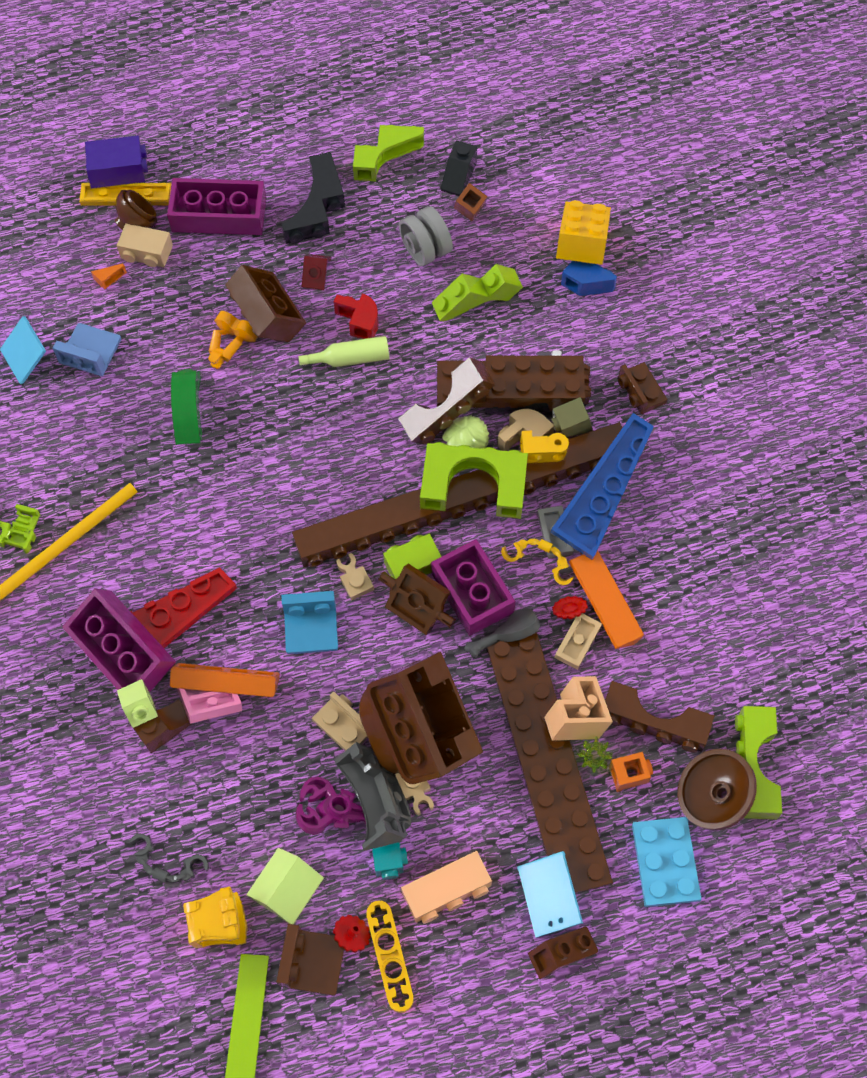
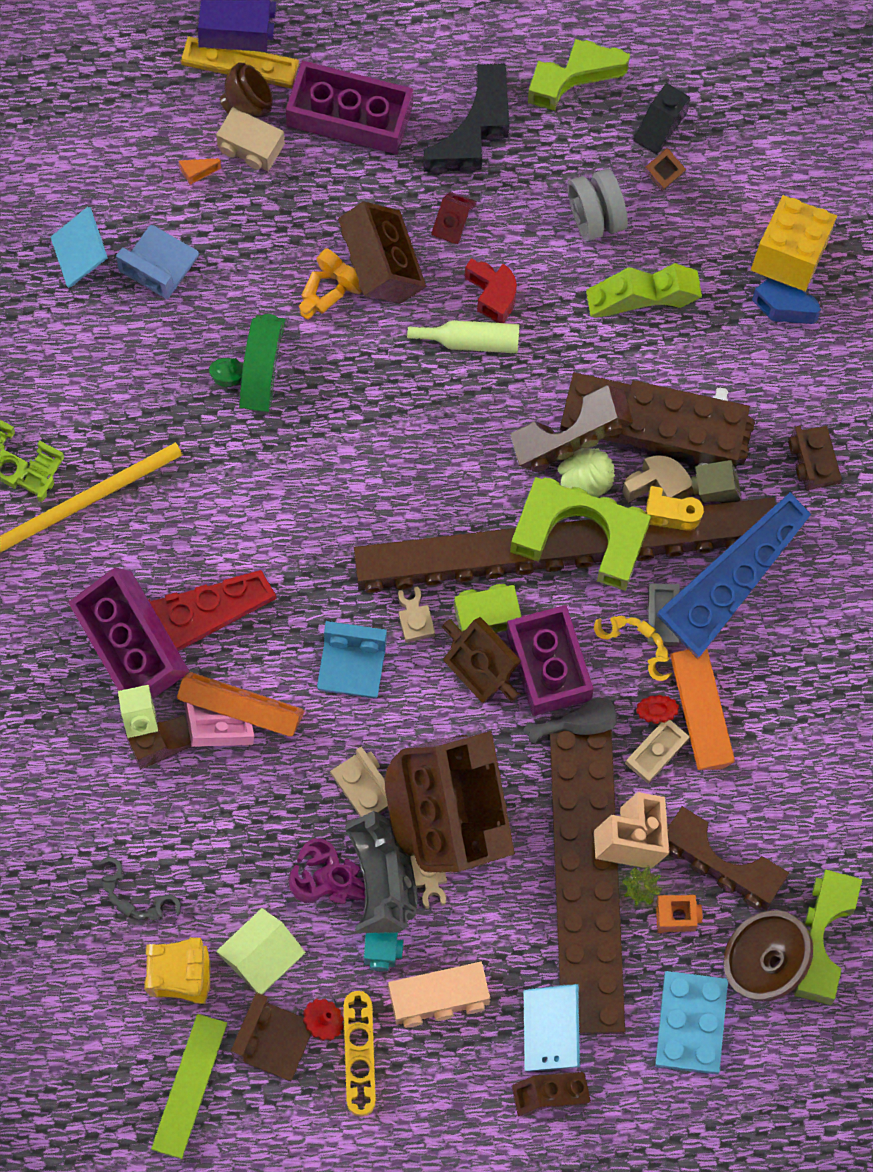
camera: 10 degrees right, 5 degrees up
none -> green hat [209,358,243,387]

